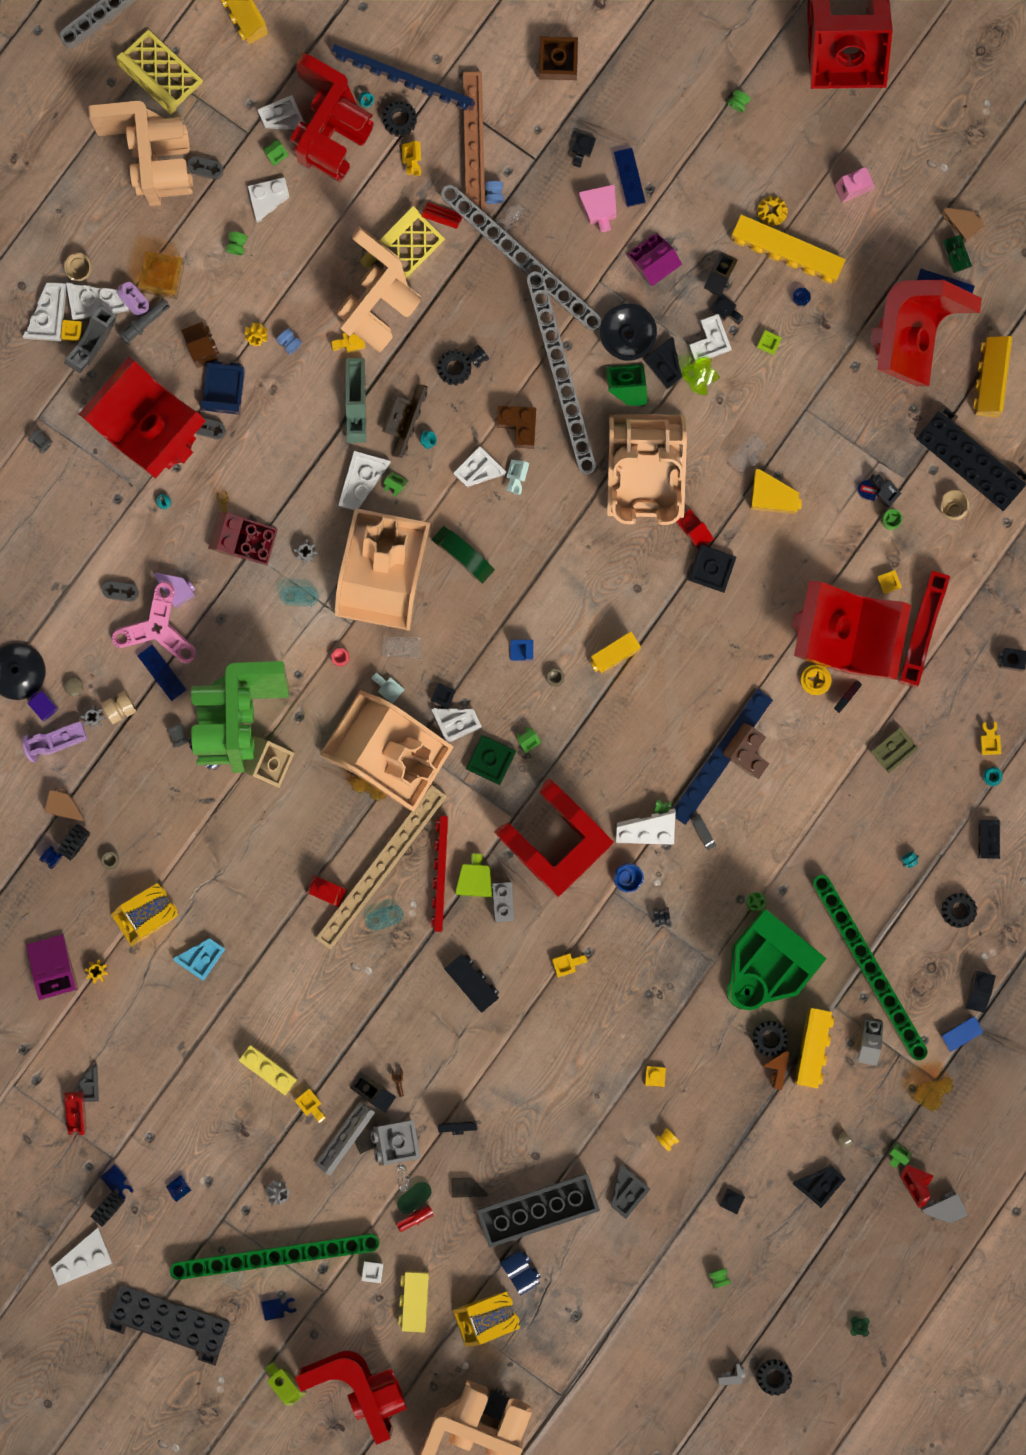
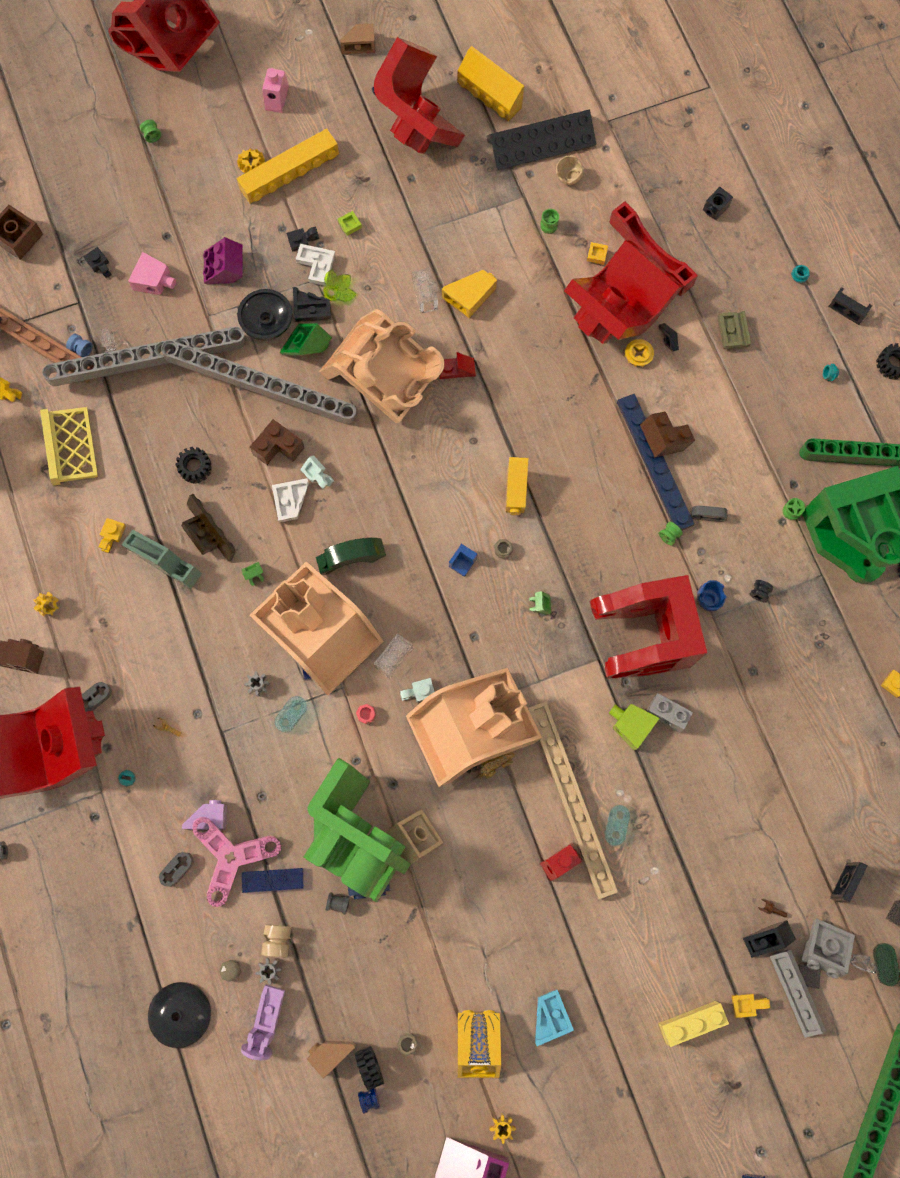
camera: 60 degrees left, 10 degrees down
dark purple brick [27,691,59,722] -> none
dark blue panel [201,360,245,415] -> none
dark red slope [208,512,278,566] -> none
light grey gear [265,1180,290,1205] -> none
medium blue wheel [276,328,303,355] -> none
light nougat piece [337,225,422,353] -> none
white wing [338,451,391,511] -> none
teal plate [420,430,437,449] -> none
red tile [422,202,462,229] -> none
black plate [431,683,456,708] -> none
white wing [431,708,482,743] -> none
red plate [431,816,448,932] -> none
black brick [444,954,500,1013] -> none
black wheel [466,345,489,369] -> none
dark green plate [466,735,517,786] -> none
yellow plate [552,953,588,978] -> none
clear blue tile [614,148,646,208] -> none
white wing [616,809,675,844] -> none
black plate [688,544,737,593] -> none
black slope [704,252,738,296] -> none
clear blue tile [792,288,811,307] -> none
clear blue tile [858,480,878,502] -> none
black plate [868,474,902,507] -> none
dark green hips [942,235,972,273] -> none
yellow plate [980,722,1001,756] -> none

